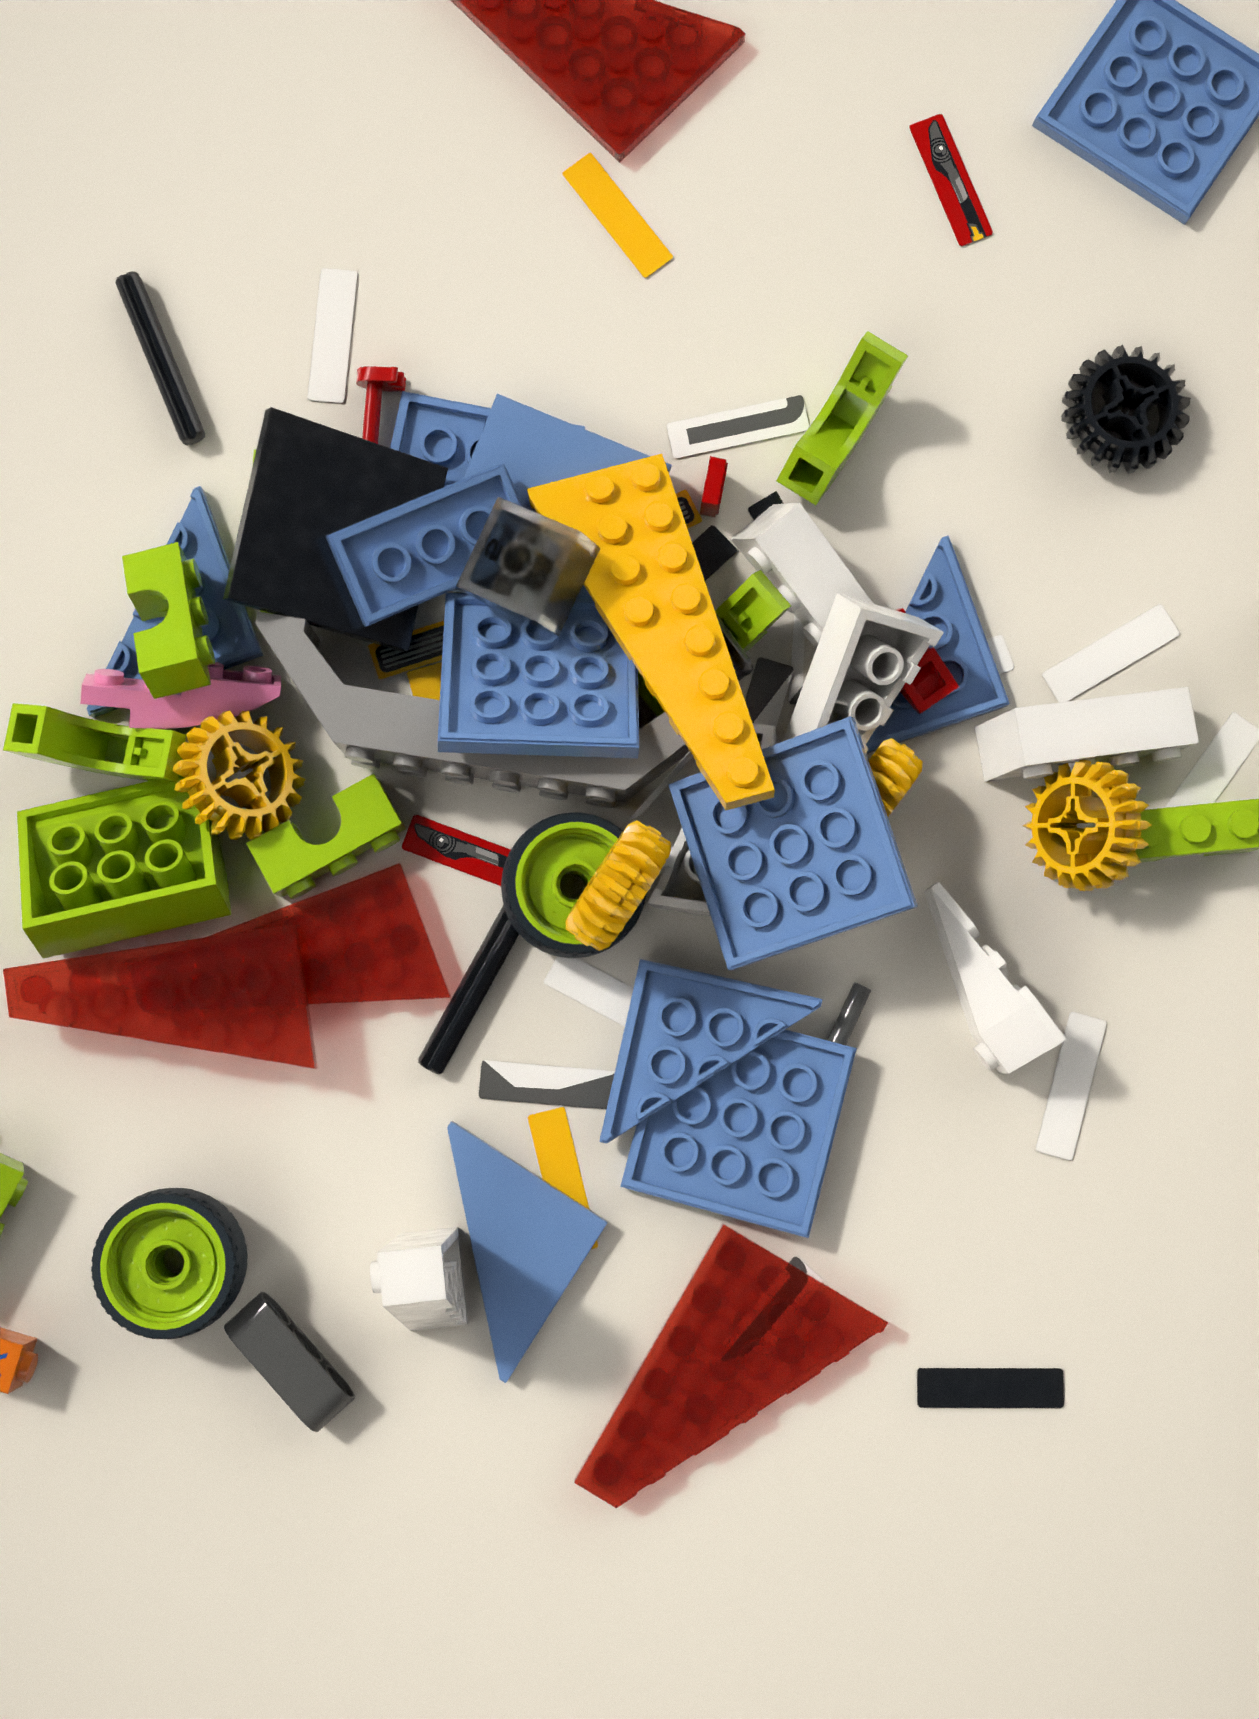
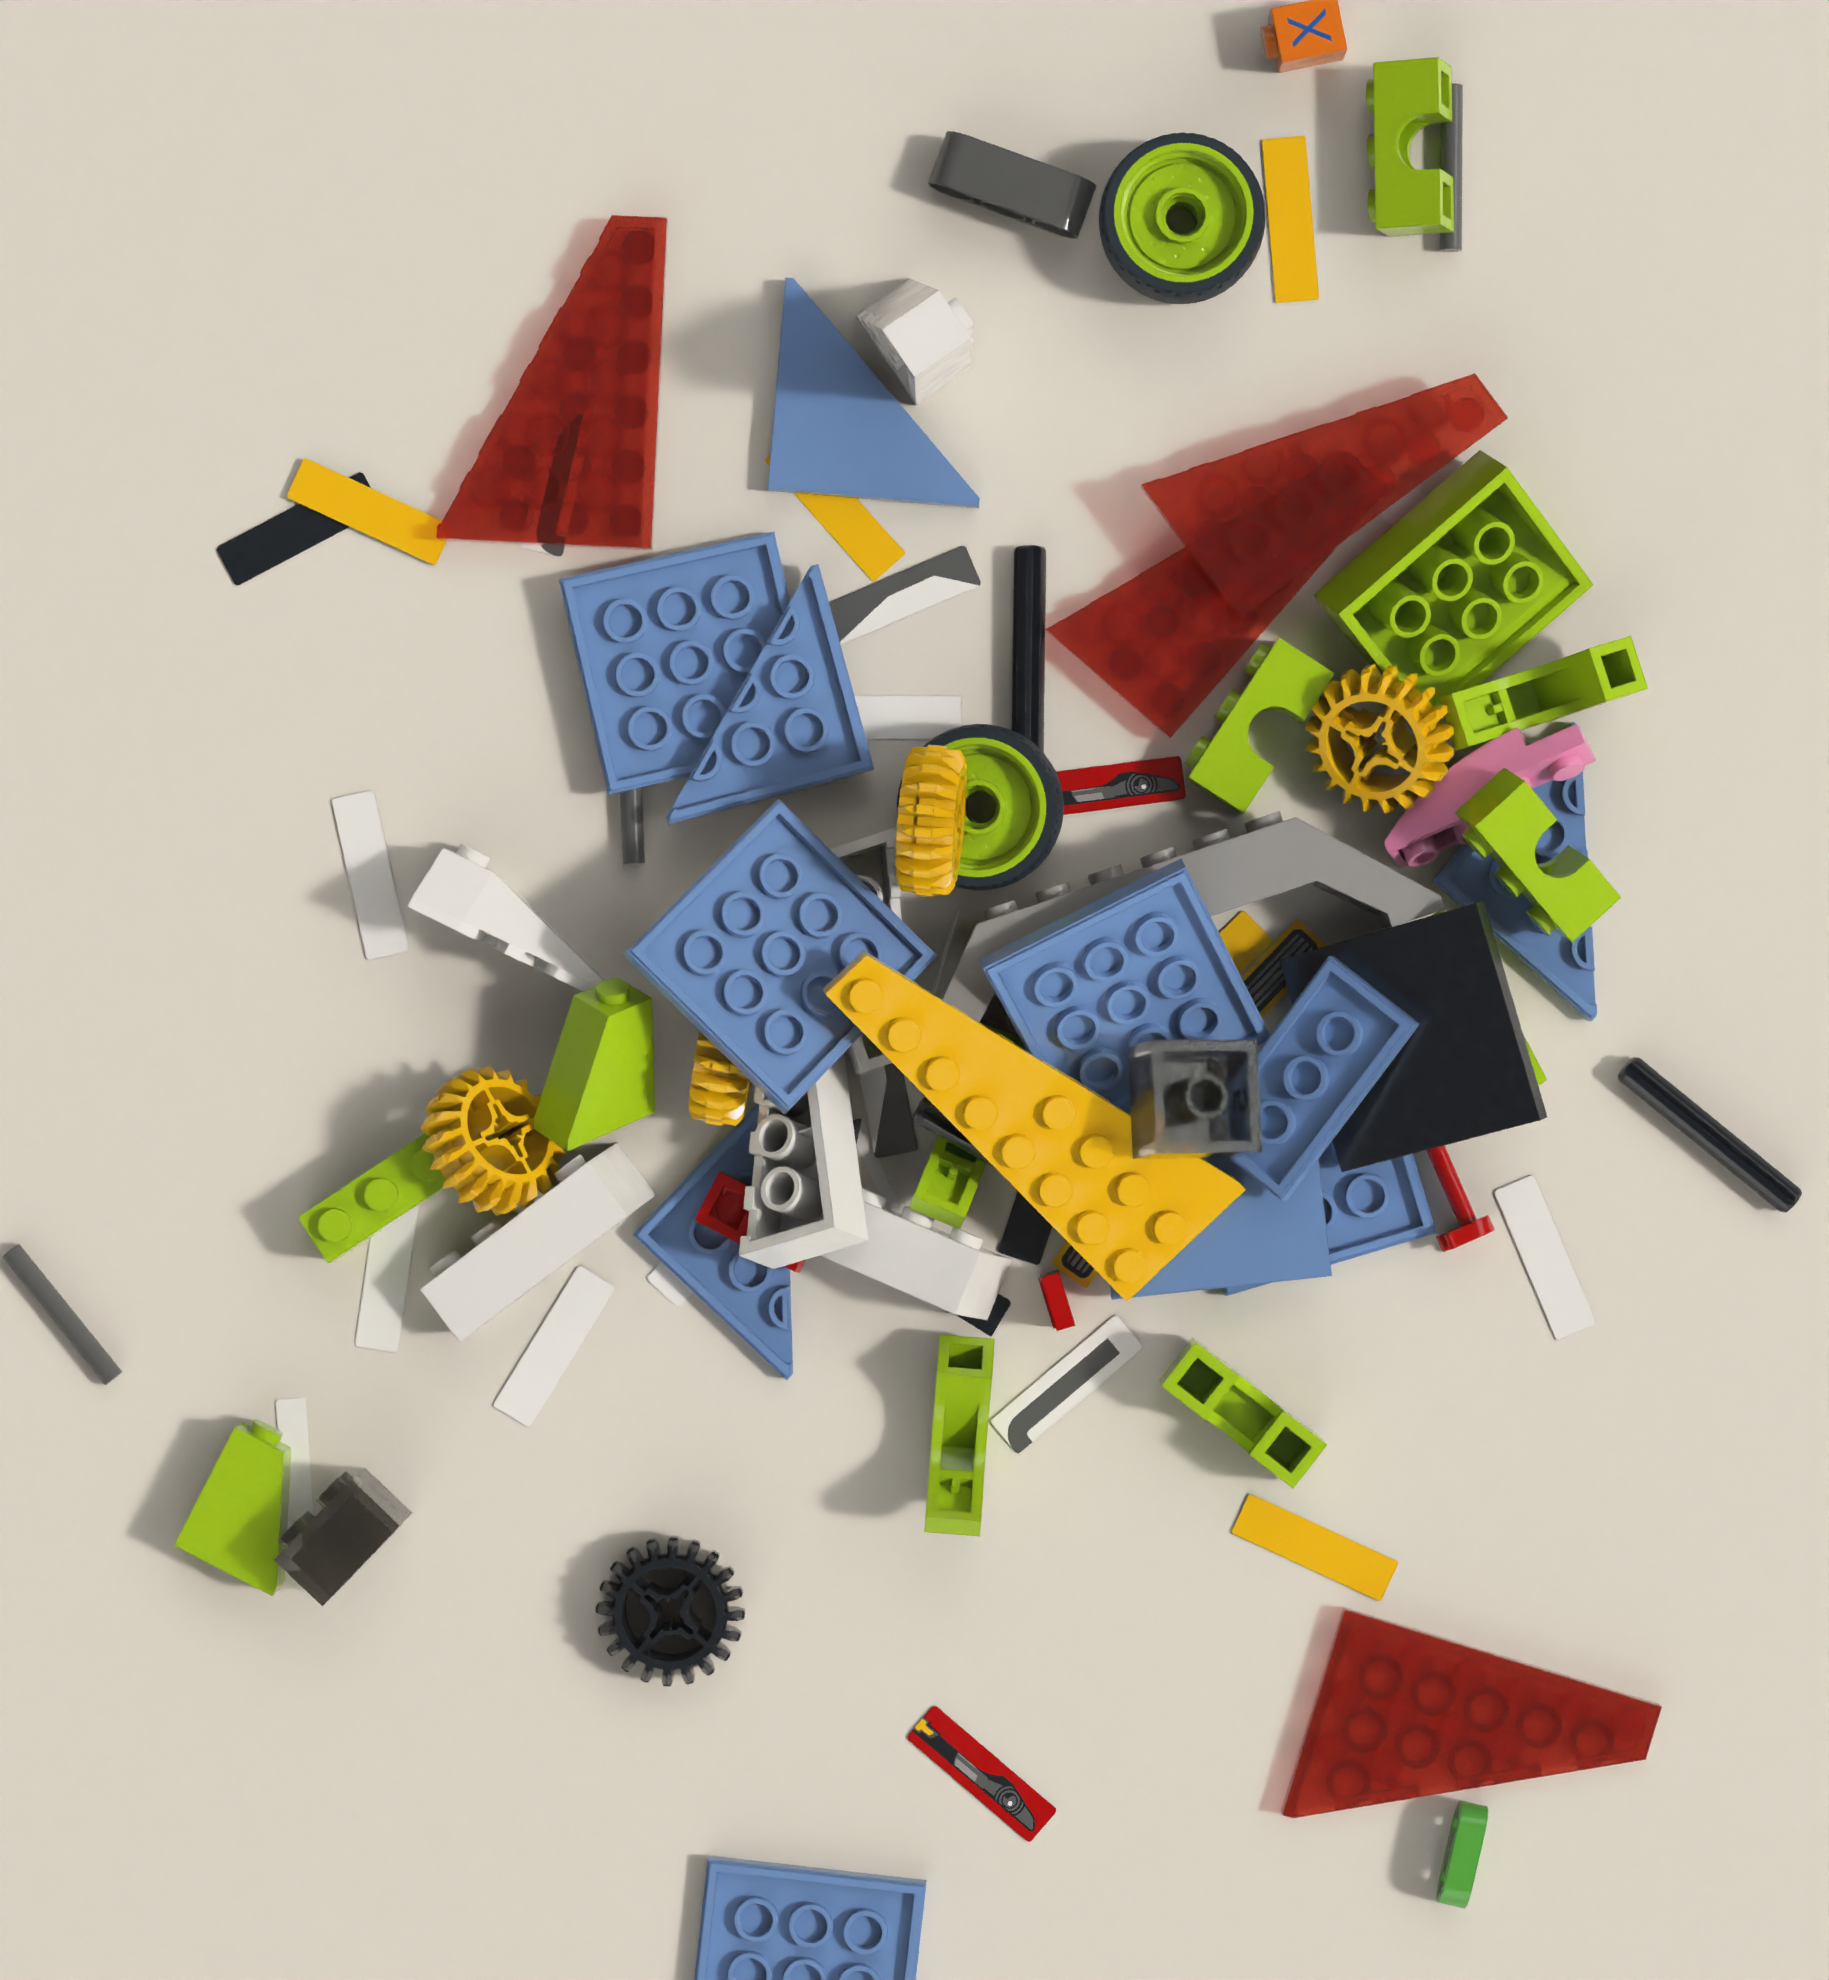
camera: 155 degrees right, 5 degrees up
none -> yellow sticker [287,458,453,565]
none -> lime slope [533,977,655,1151]
none -> lime arch [1158,1337,1327,1489]
none -> yellow sticker [1262,136,1319,303]

